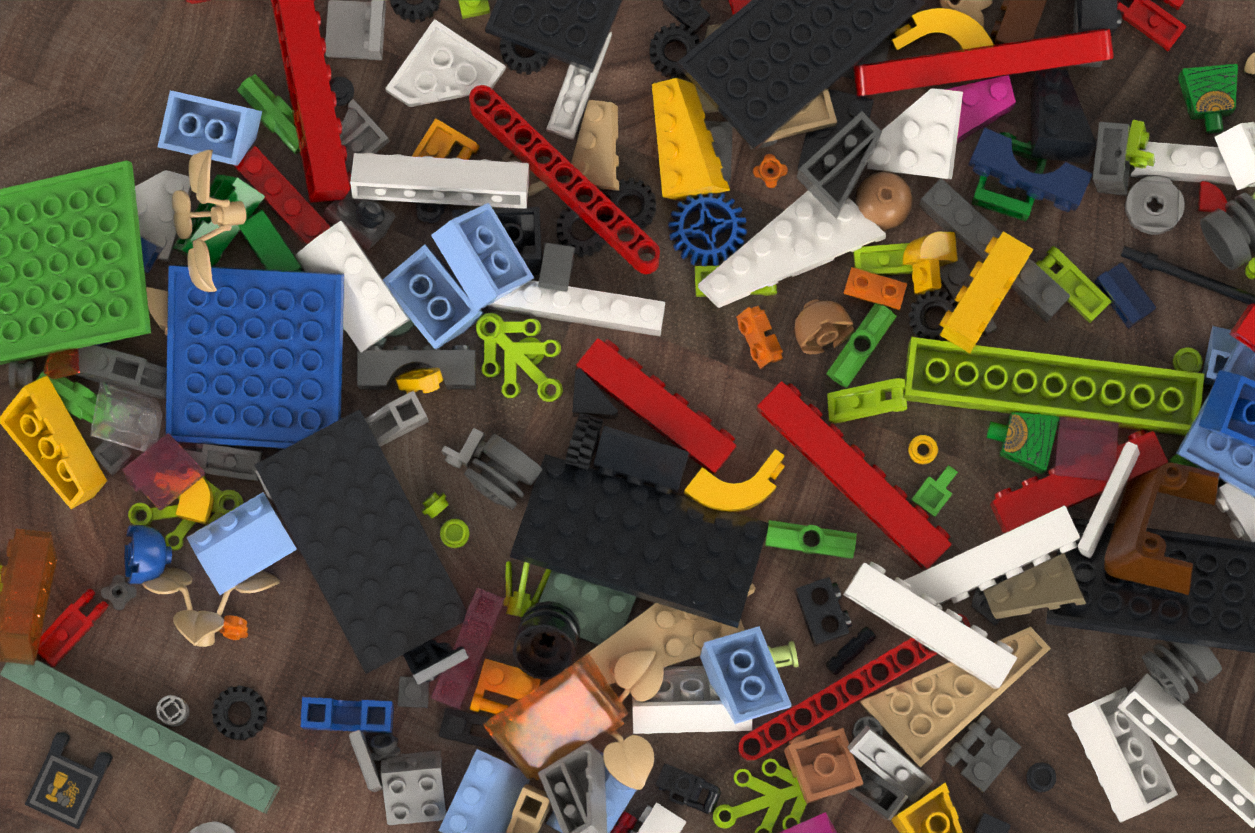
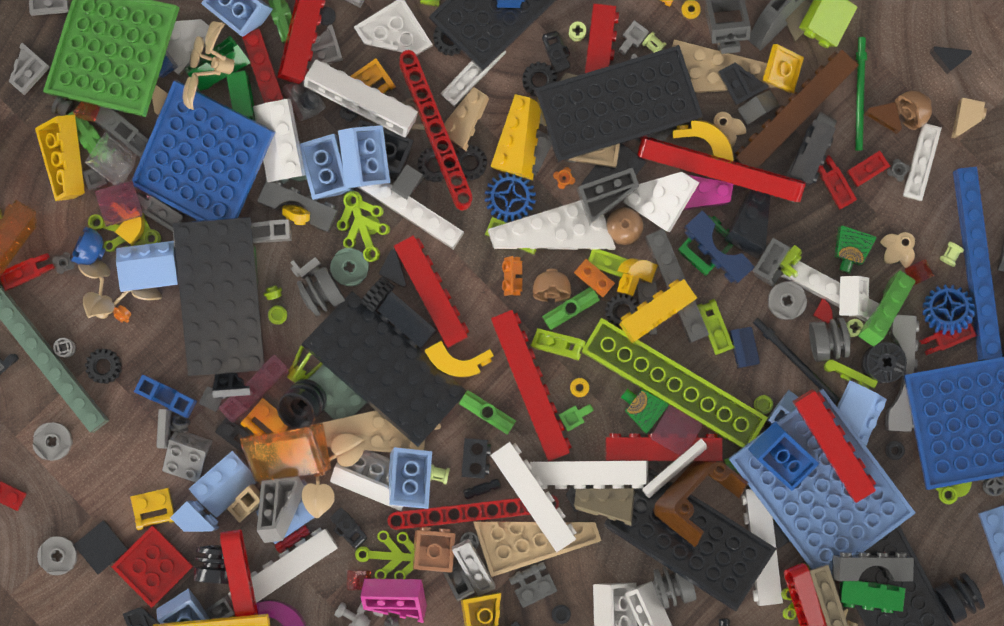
camera: 25 degrees right, 5 degrees up
none -> sand green plate [330,248,369,287]

